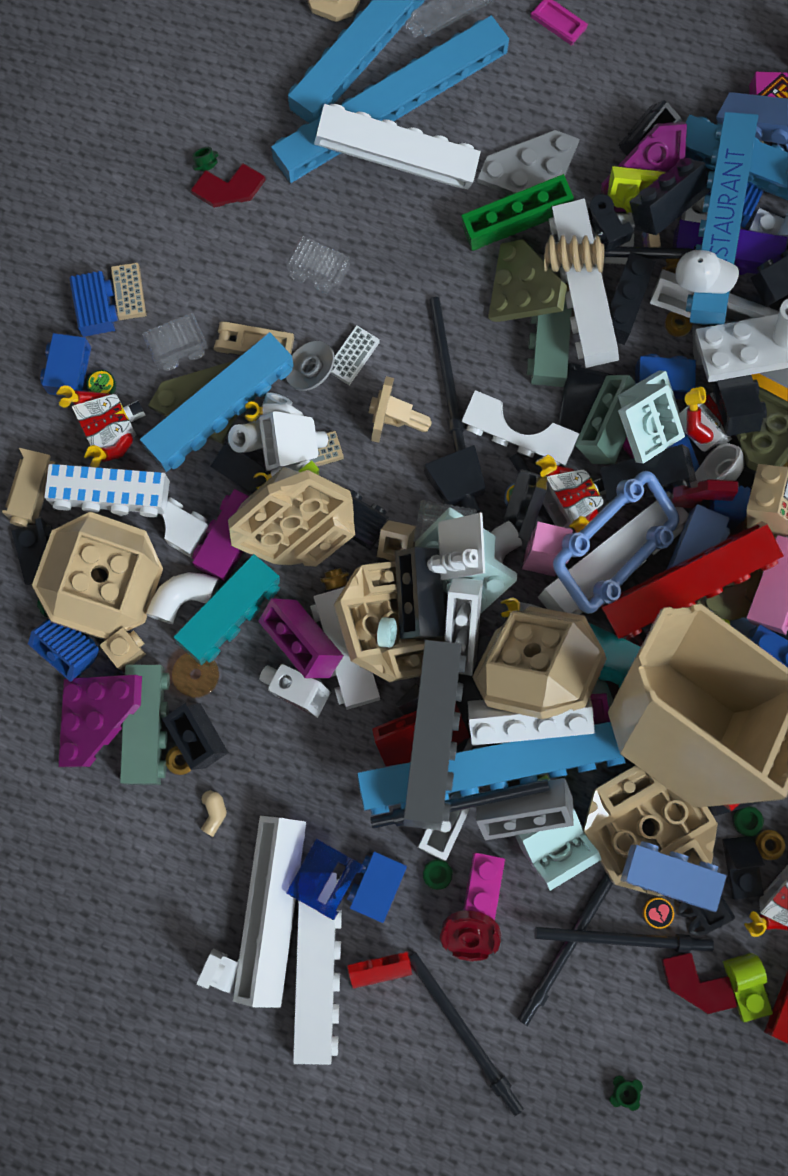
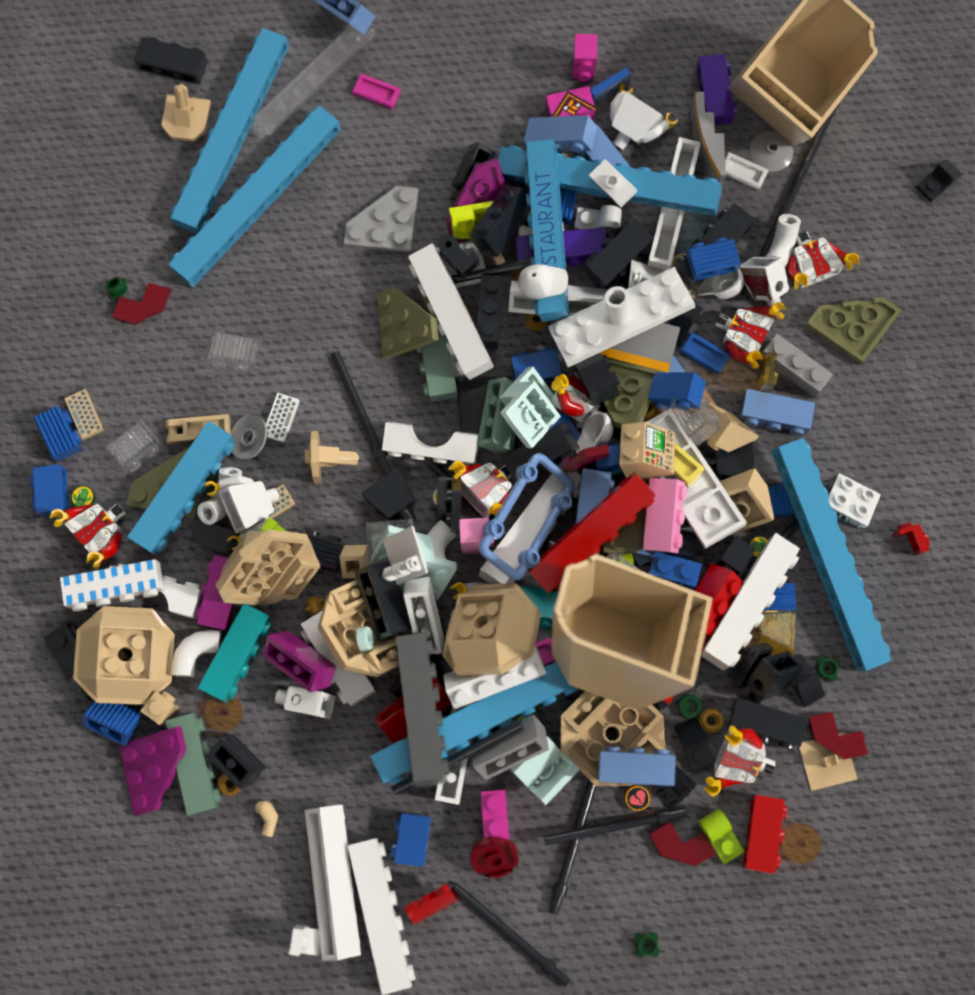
camera: 10 degrees left, 0 degrees up
tan window [2,448,56,527] -> none
clear blue plate [286,839,364,920] -> none
white brick [314,104,481,190] -> none
dark green tile [423,859,453,890] -> none
green brick [461,174,574,251] -> none
tan piece [544,235,604,273] -> none

